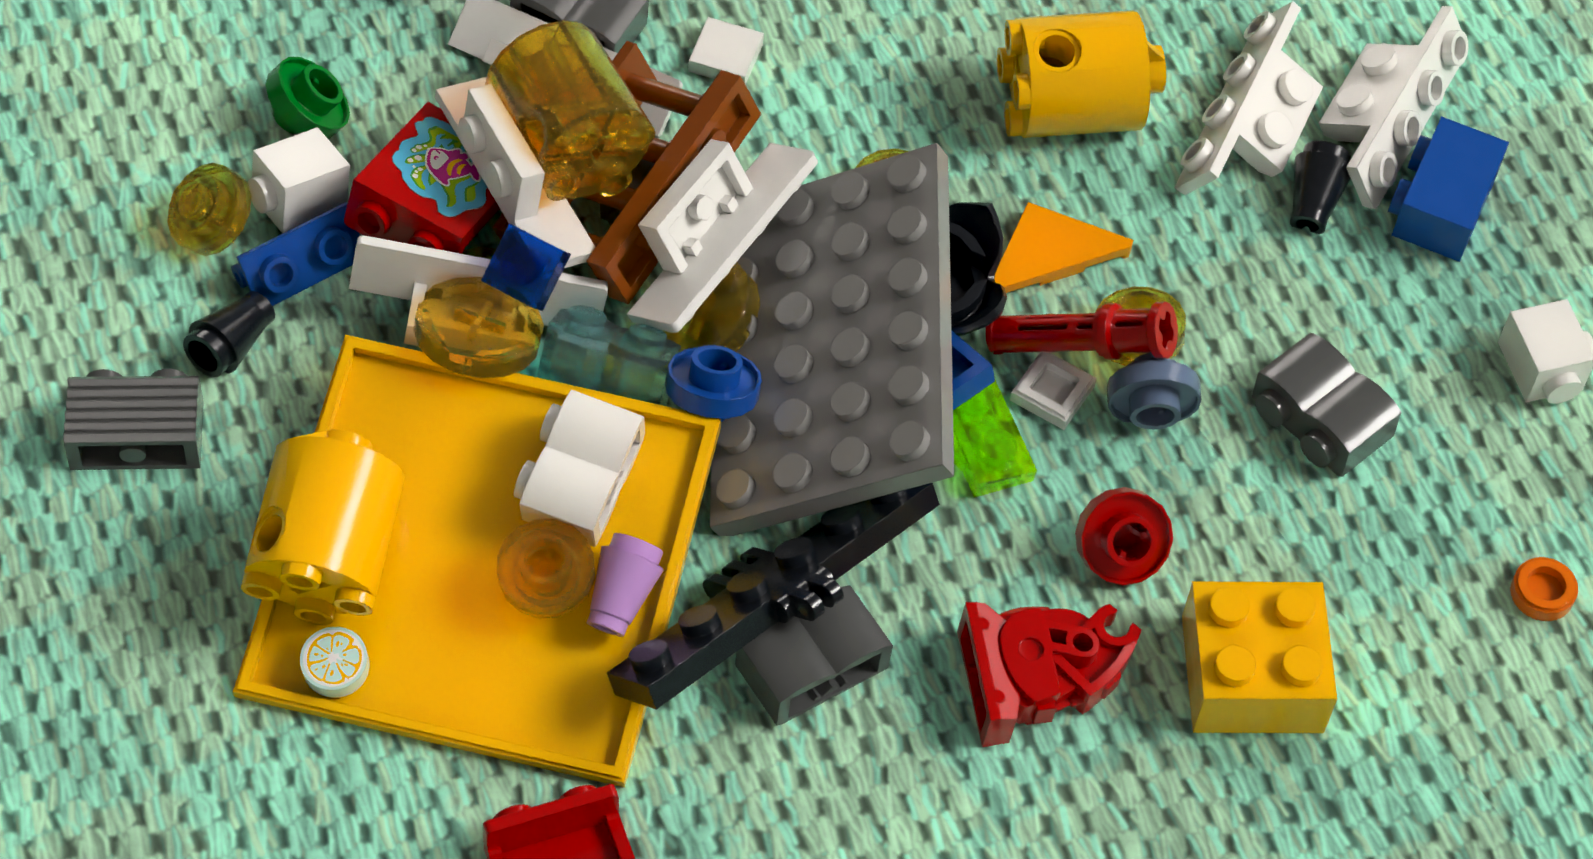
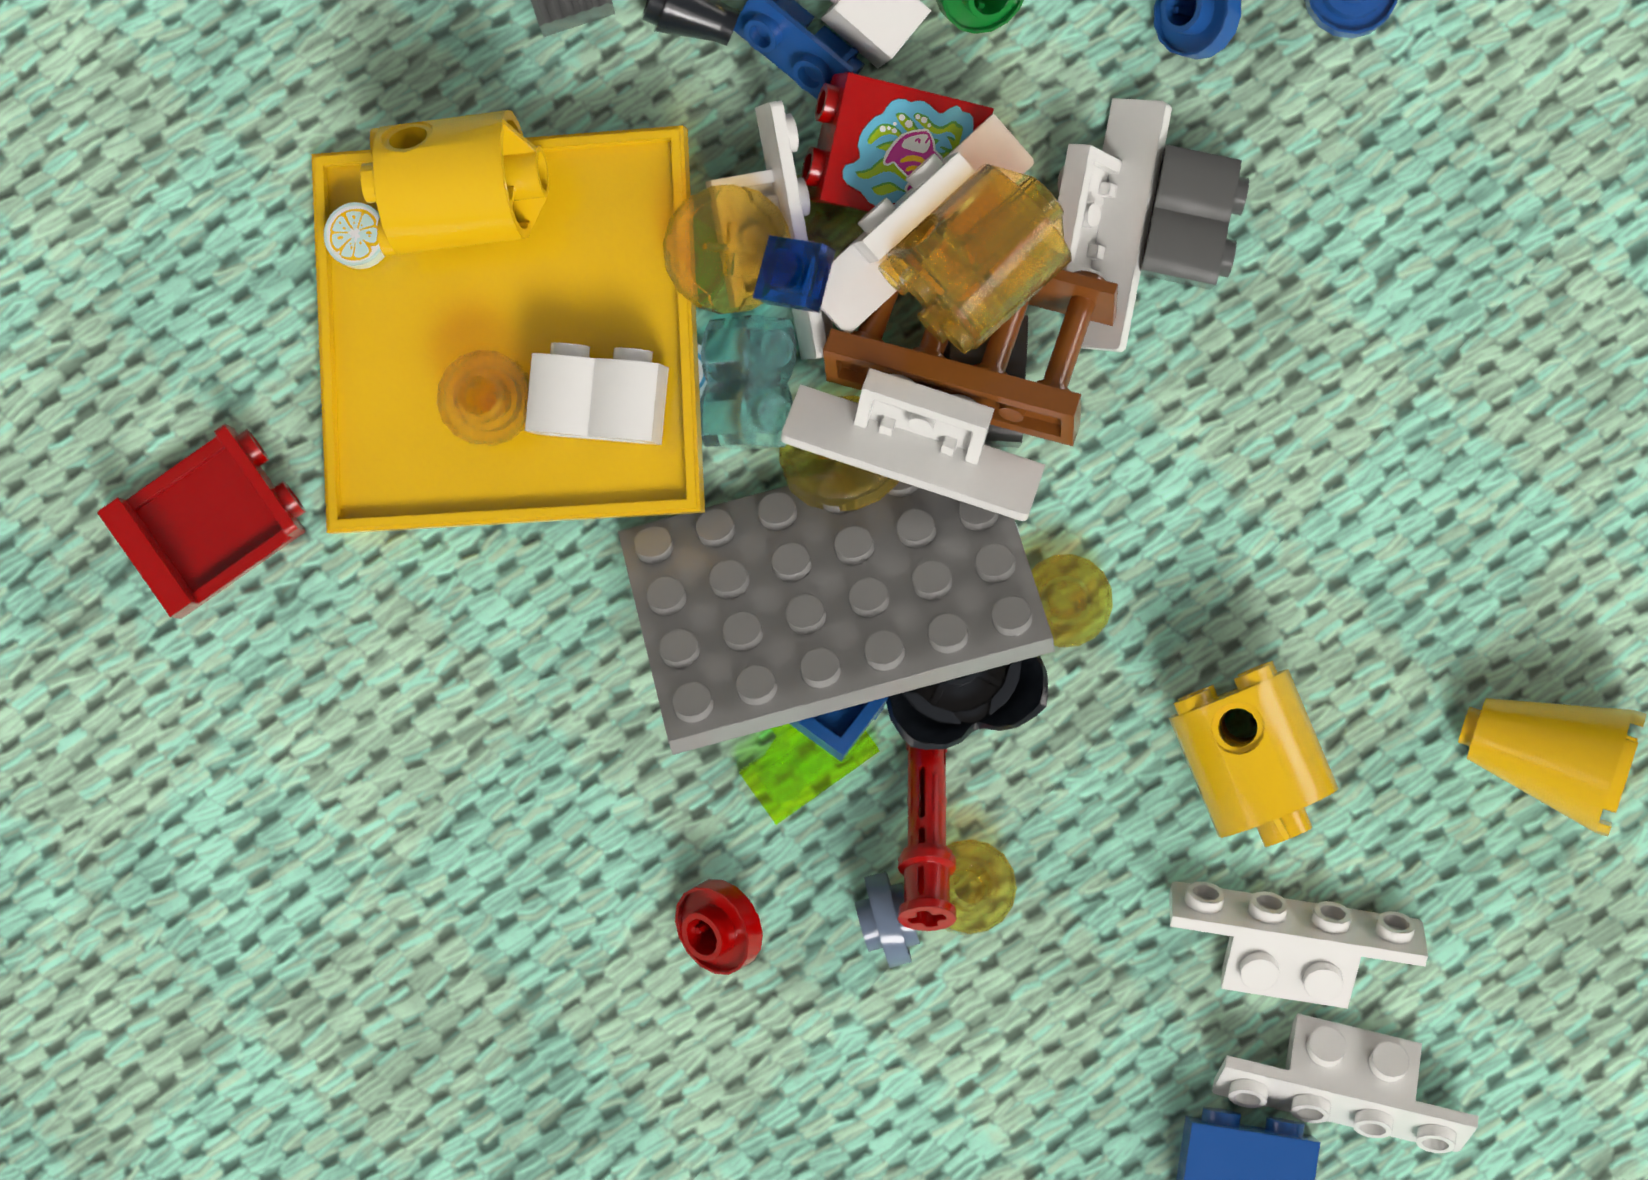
camera: 75 degrees right, 30 degrees up
lavender cone [586,533,664,637] -> none
black hinge [607,483,940,710] -> none
blue plate [665,345,762,422] -> none
white tile [688,17,764,85] -> none
dark grey brick [735,585,893,726] -> none
red piece [957,602,1142,747] -> none
light orange tile [994,202,1134,293] -> none
white tile [1010,352,1097,430] -> none
yellow brick [1182,581,1337,733] -> none
dark grey brick [1252,332,1401,477] -> none
black cone [1290,141,1351,234] -> none

